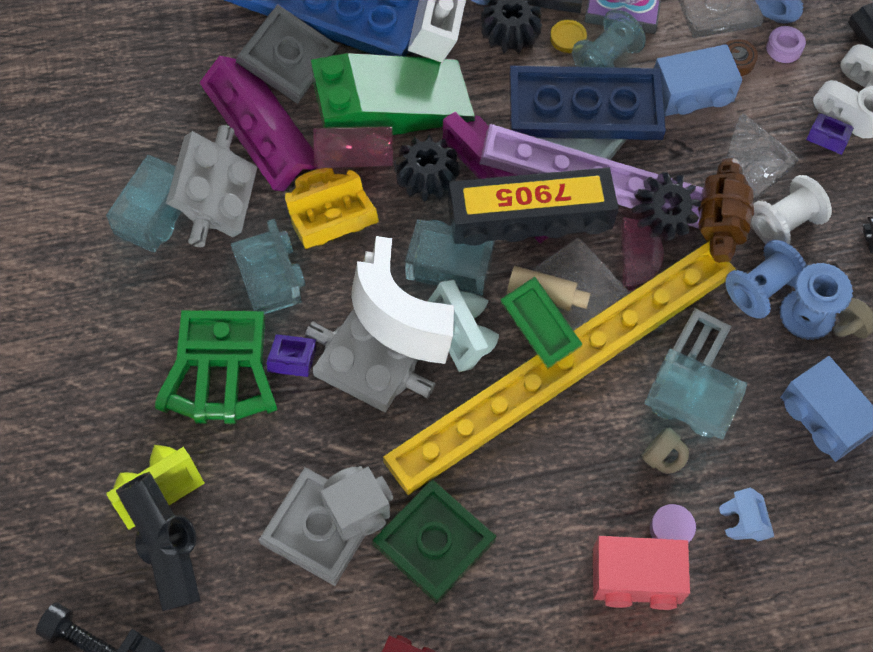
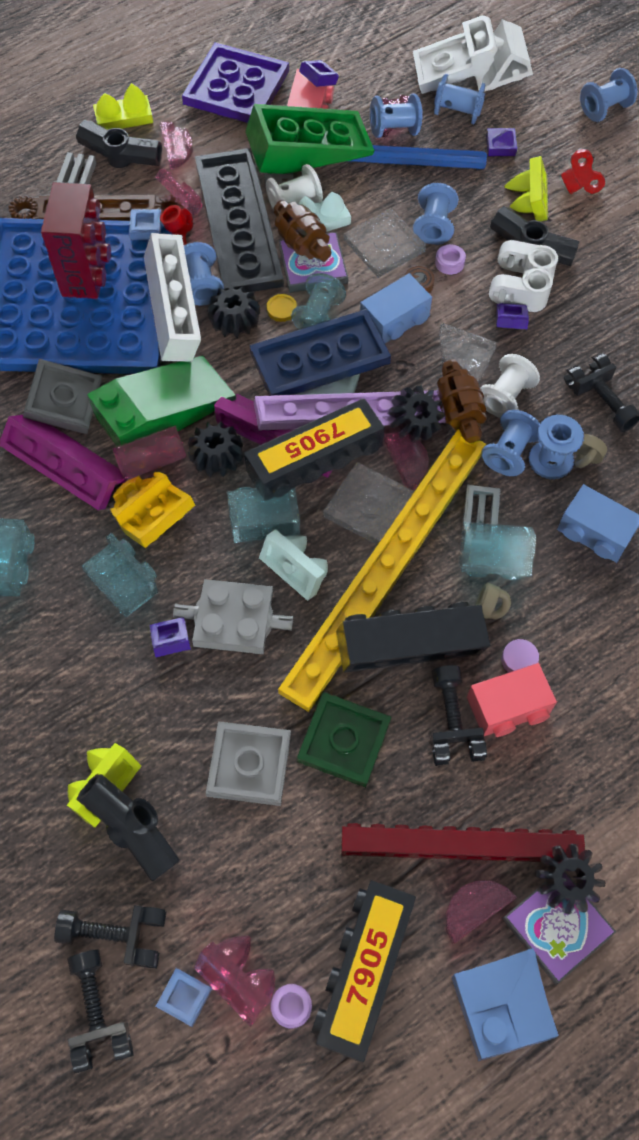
camera: 20 degrees left, 0 degrees up
green plate [155,310,278,424] -> none
light grey plate [166,125,257,247] -> none
light grey brick [321,466,393,542] -> none
white arch [352,236,454,364] -> none
green tile [501,277,583,370] -> none
tan cylinder [507,266,591,311] -> none
light blue tile [719,487,774,541] -> none
none -> black brick [336,602,491,673]
none -> black bar [430,665,487,766]

